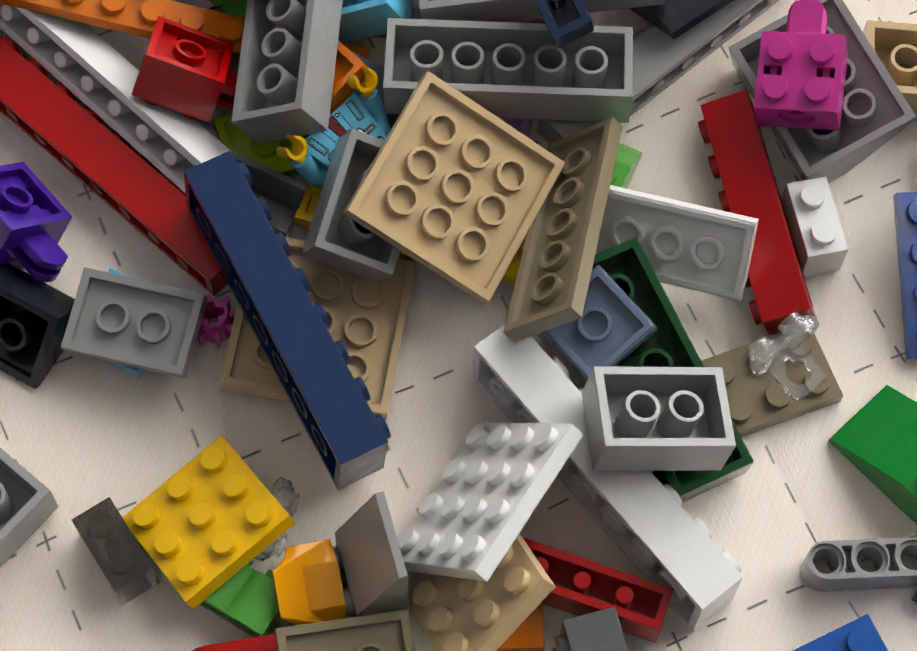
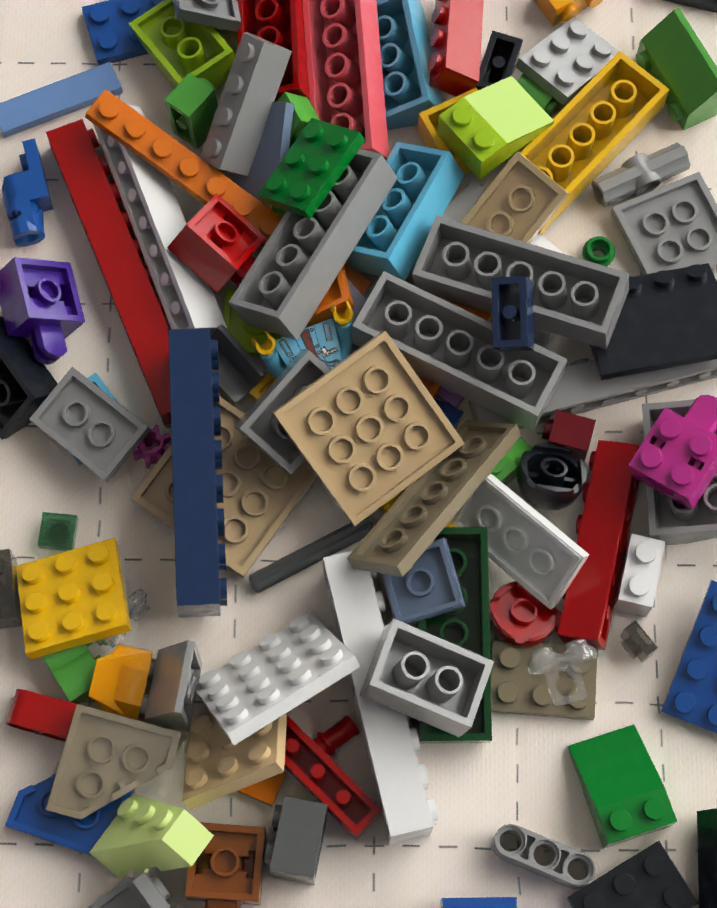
camera: 25 degrees right, 5 degrees up
none -> clear green plate [38,512,79,551]
none -> dark grey axle [249,517,374,593]
none -> red pin [313,715,360,756]
none -> red tile [489,581,558,647]
none -> black cylinder [517,443,588,510]
none -> dark red brick [541,410,596,461]
none -> clear smoke plate [620,620,658,663]

